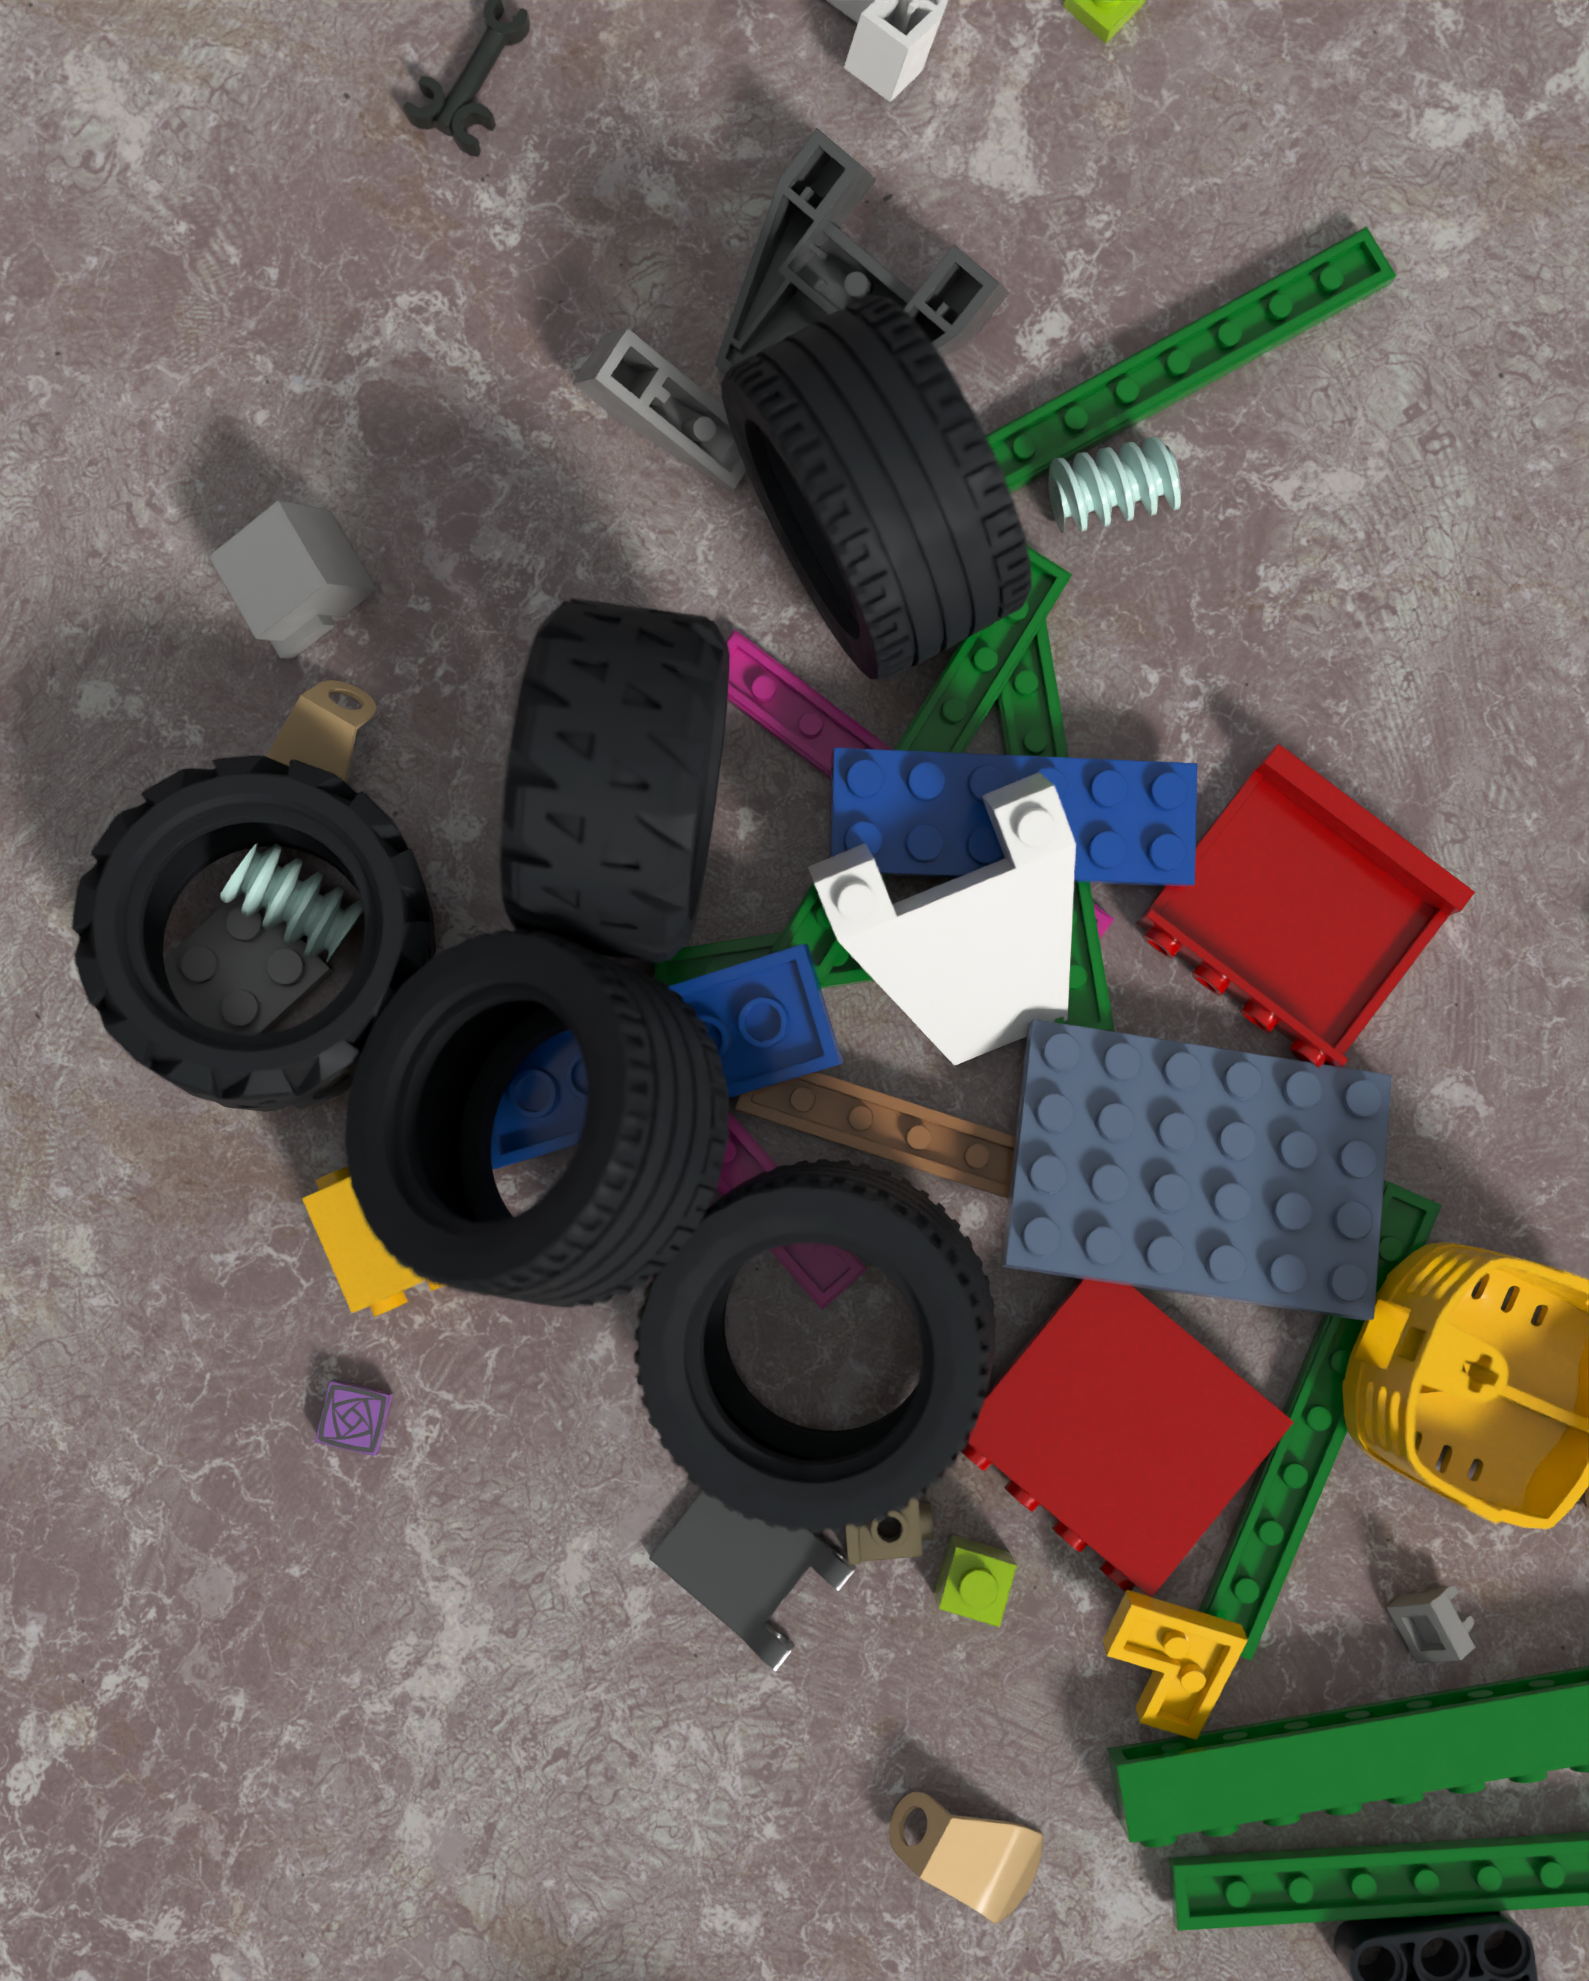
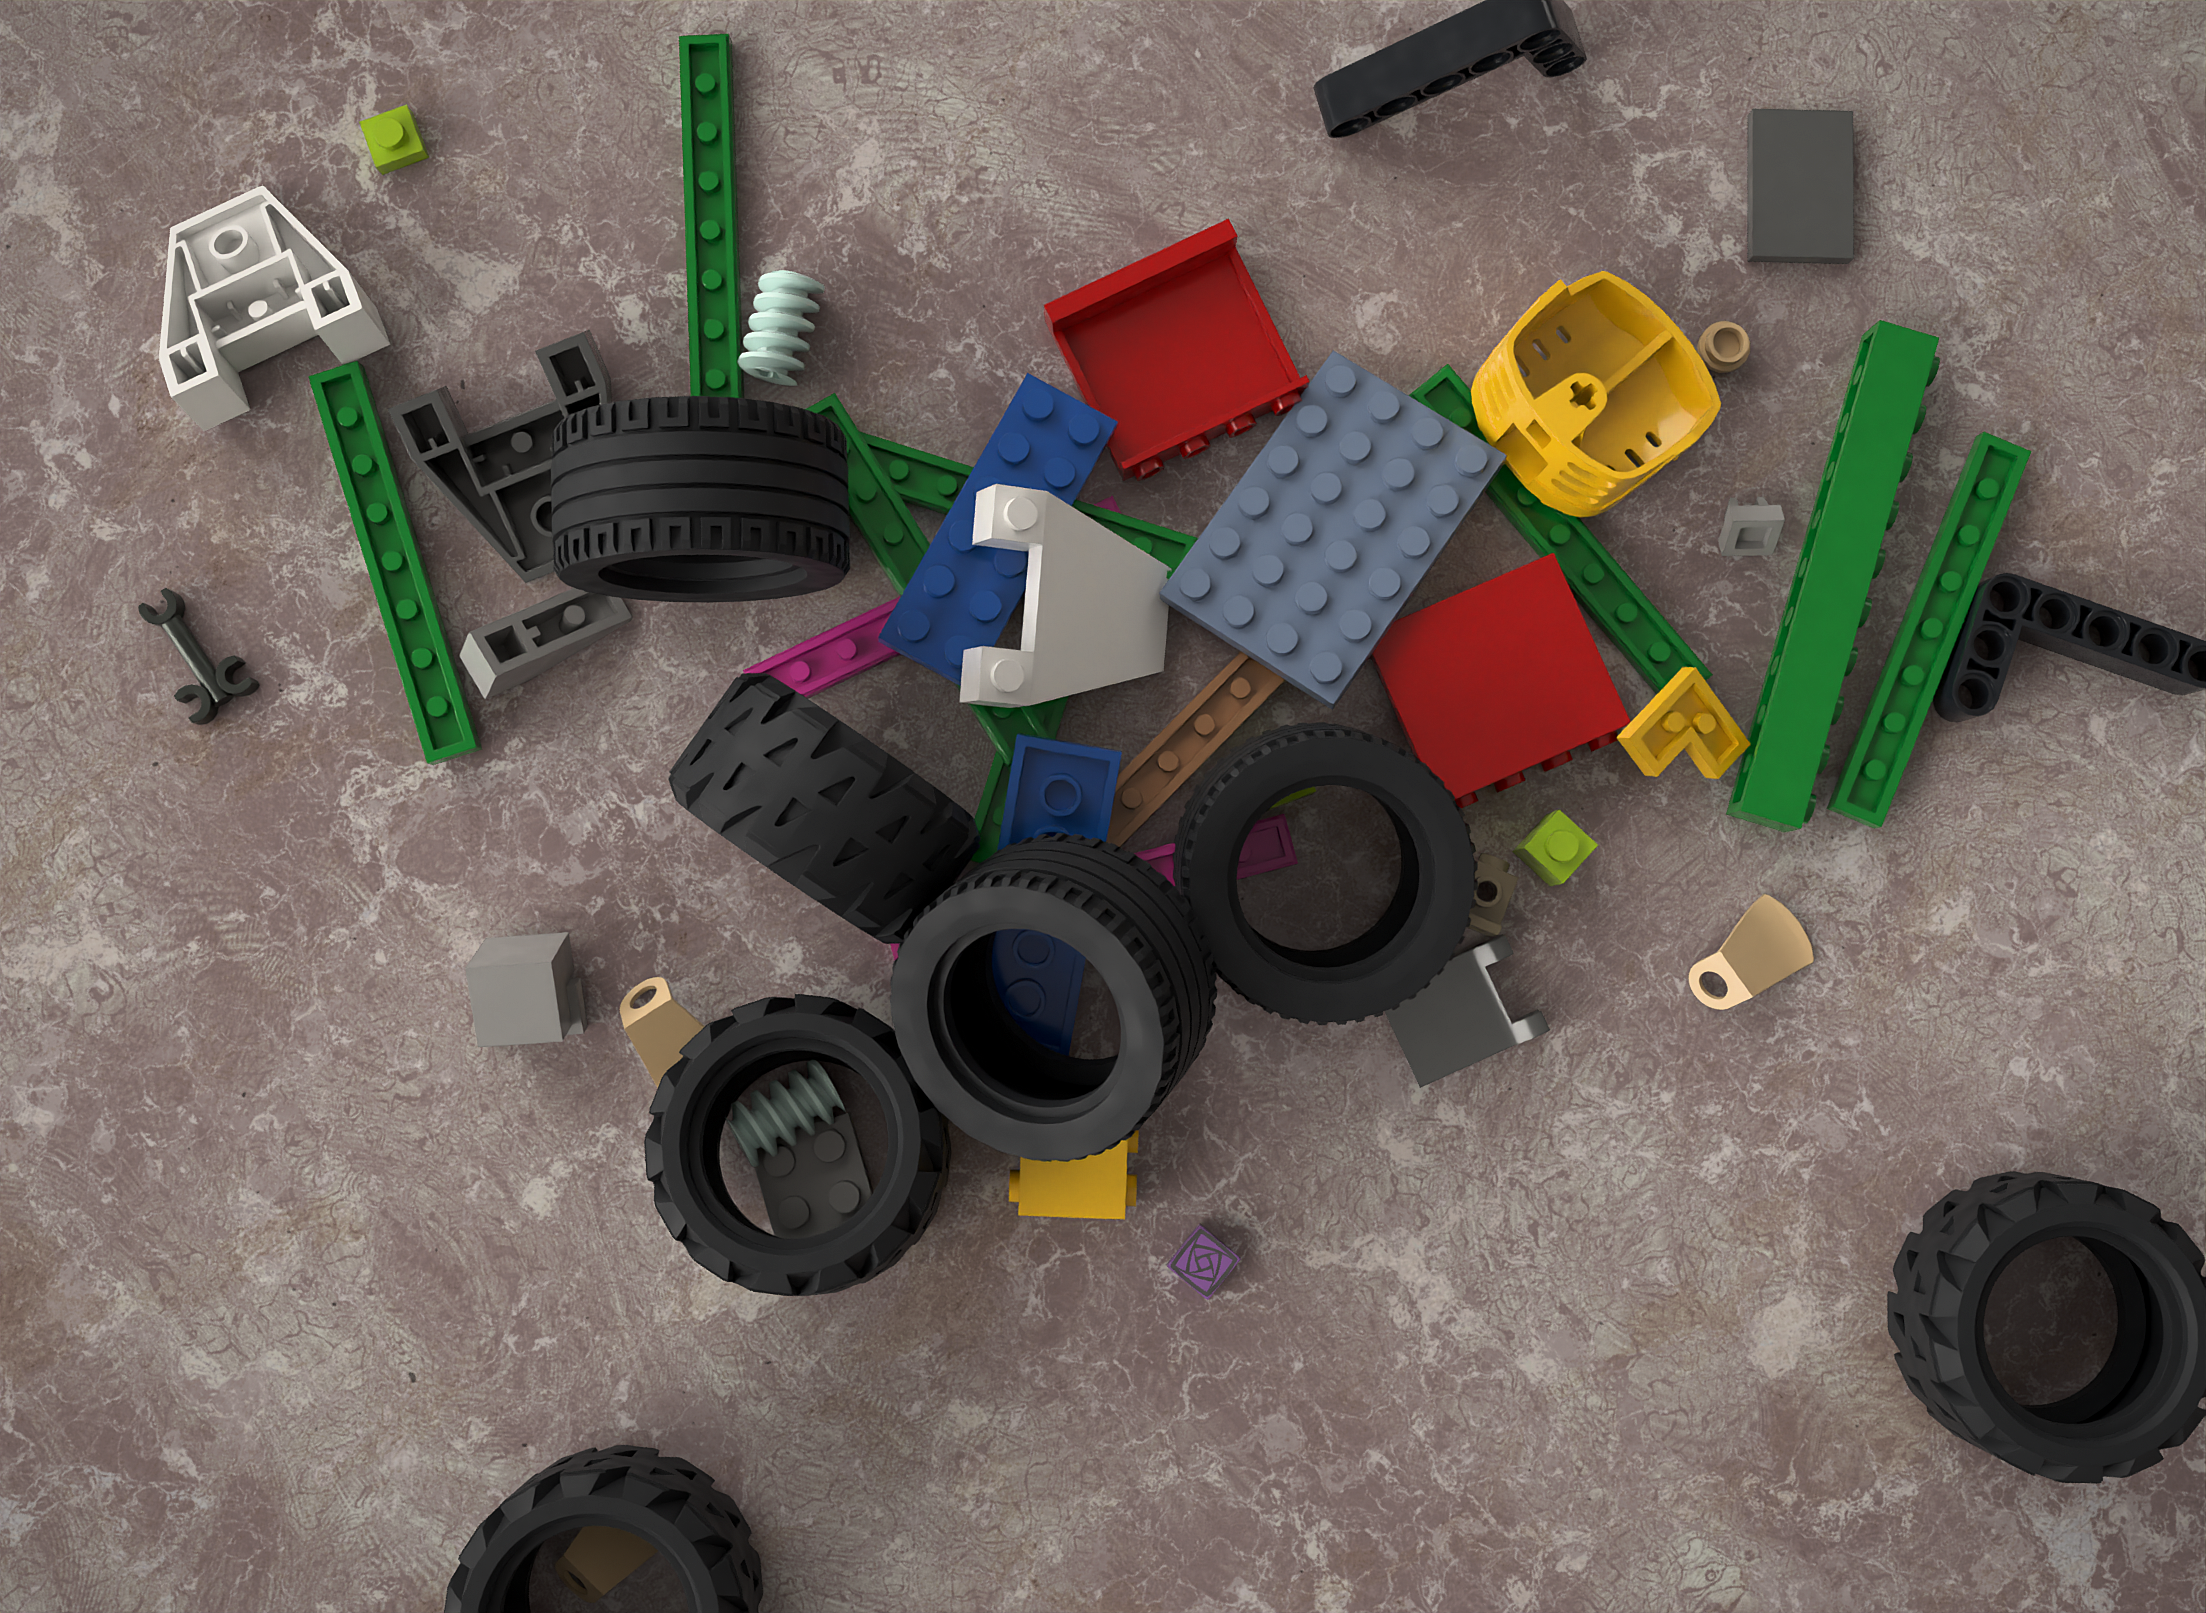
camera: 65 degrees left, 0 degrees up
none -> green plate [308,361,482,765]

